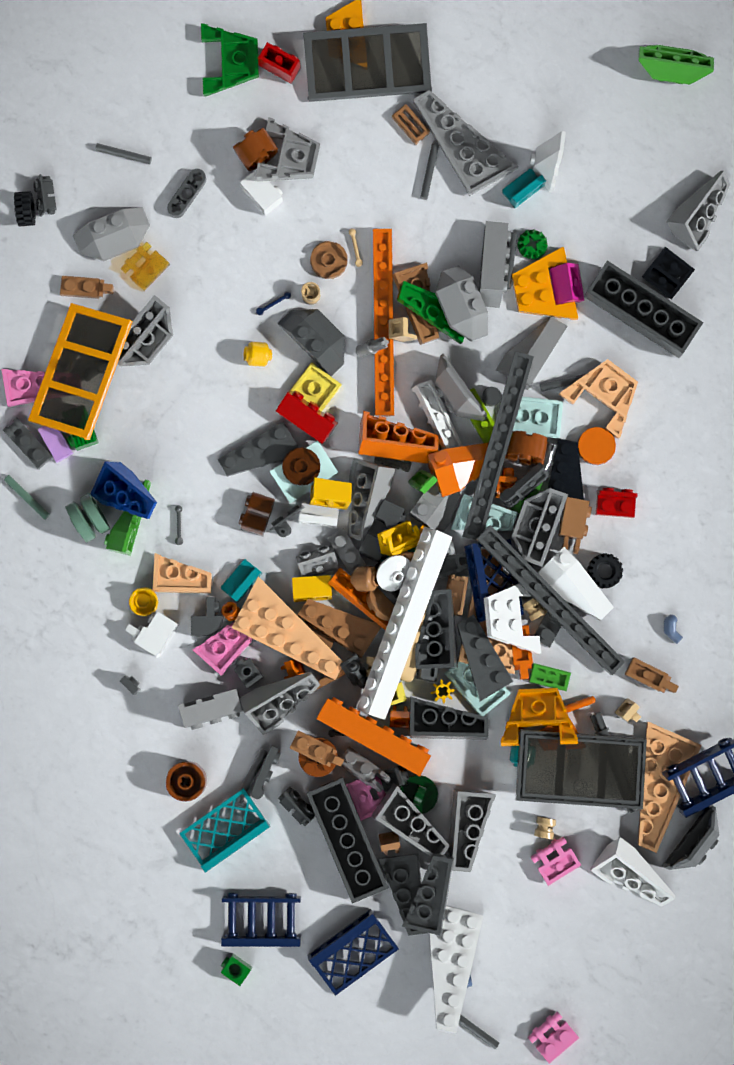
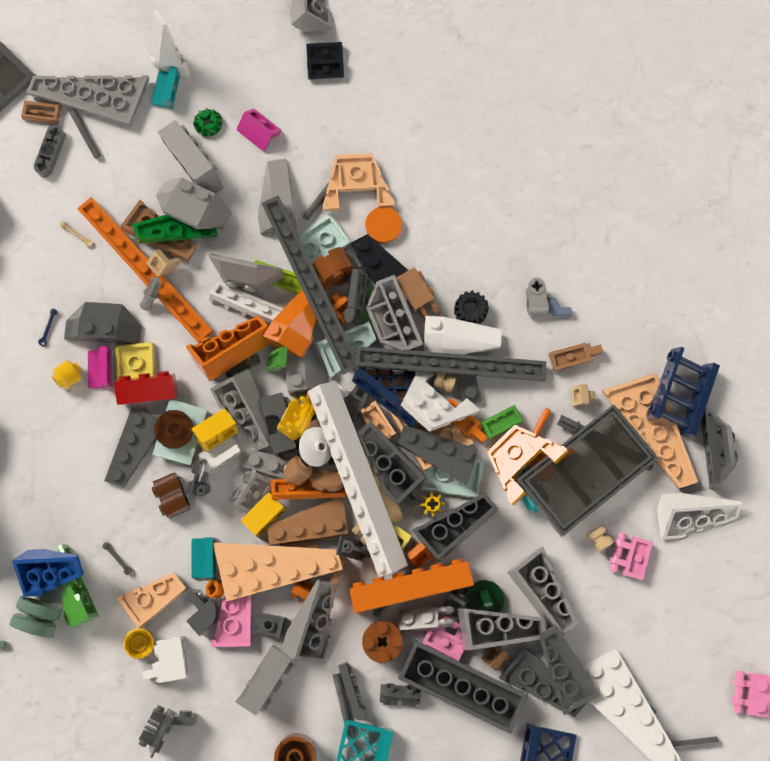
camera: 40 degrees left, 5 degrees down
medium nougat hinge [290,730,344,767] -> none
tan wheel [301,282,320,305] -> none
medium nougat tile [310,241,347,279] -> none
dark grey tile [482,387,501,407] -> none
dark grey bar [504,233,518,289] -> none
light orange wing [512,247,578,320] -> none
dark grey brick [584,260,704,358] -> none
red bracket [596,488,638,518] -> none
none -> dark grey beam [34,125,65,177]
none -> dark pink panel [88,346,112,389]
none -> dark grey hinge [138,705,173,758]
none -> light grey piece [526,278,549,315]

